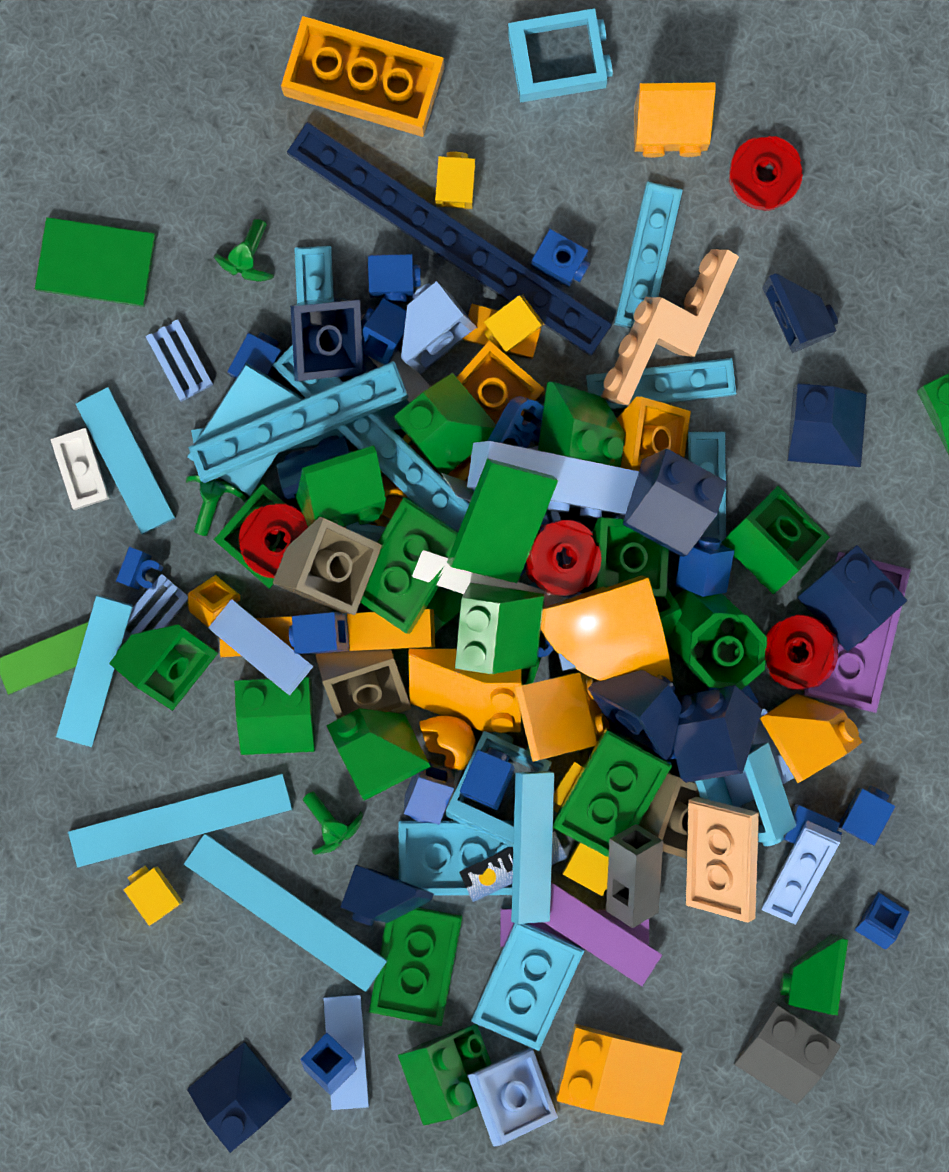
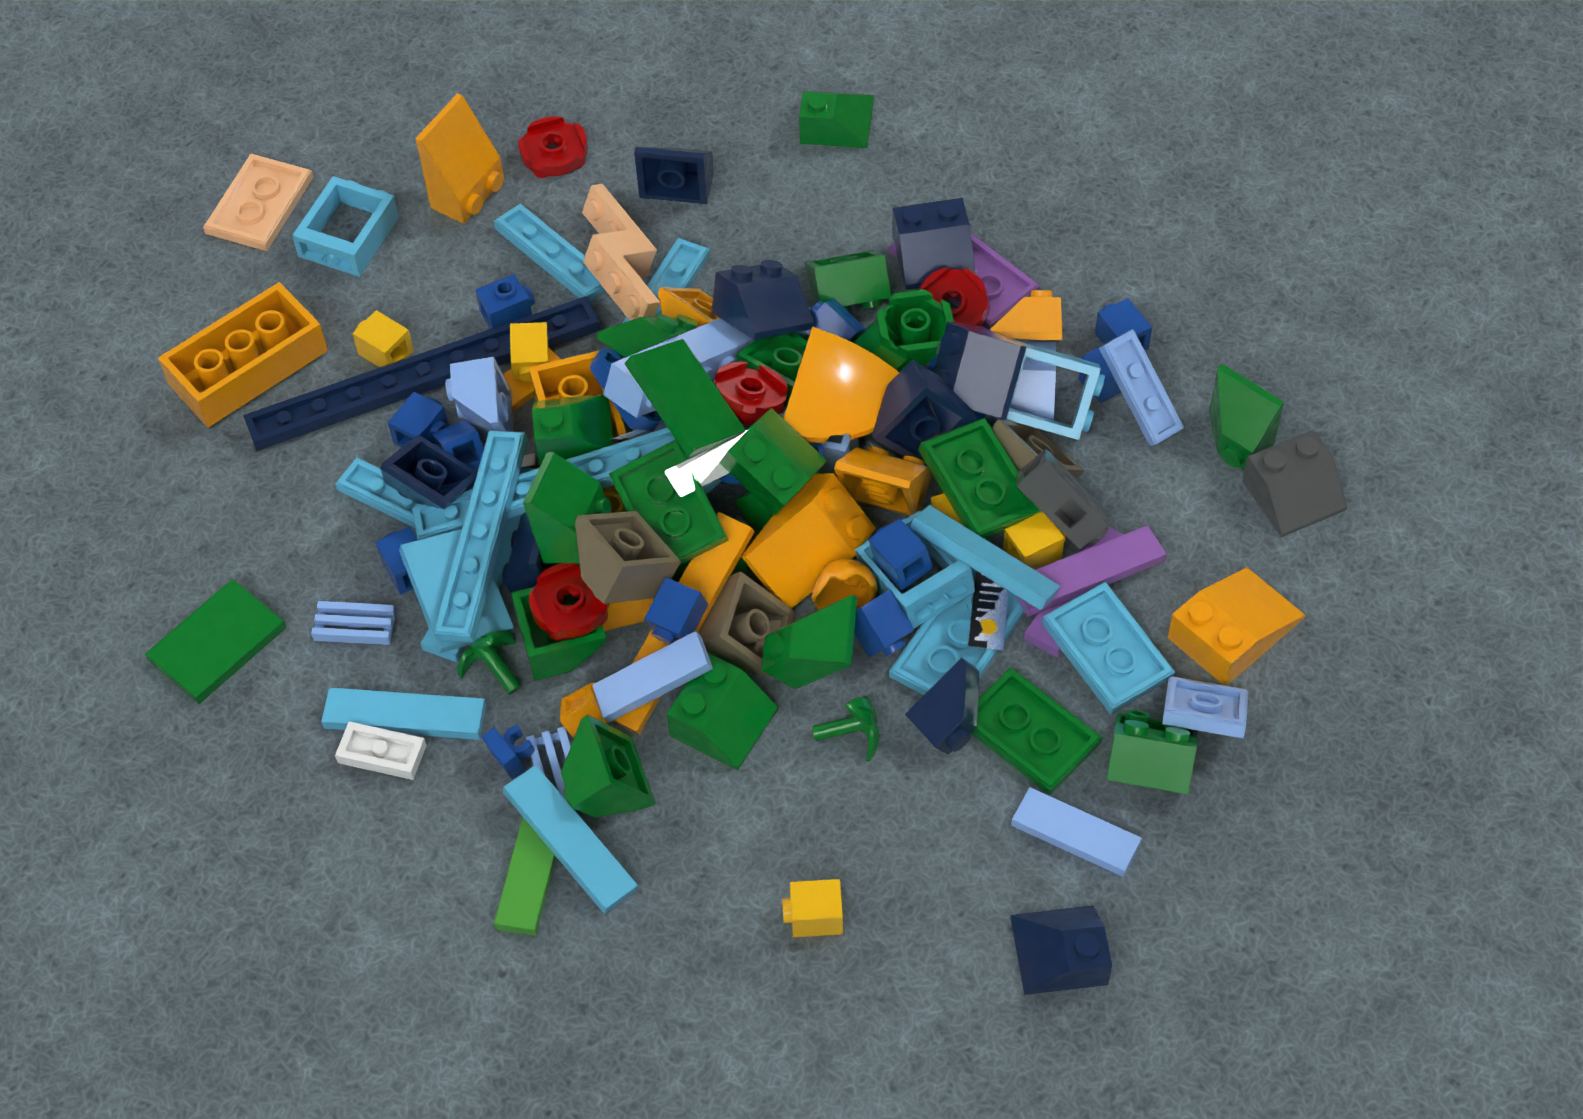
camera: 60 degrees left, 30 degrees down
medium azure tile [68,774,293,868] -> none
medium azure tile [184,834,388,992] -> none
green plant [213,219,274,282] -> none
blue brick [300,1033,357,1096] -> none
light nougat tile [686,797,759,923] -> none
dark blue slope [787,383,867,467] -> none
blue slope [855,892,910,949] -> none

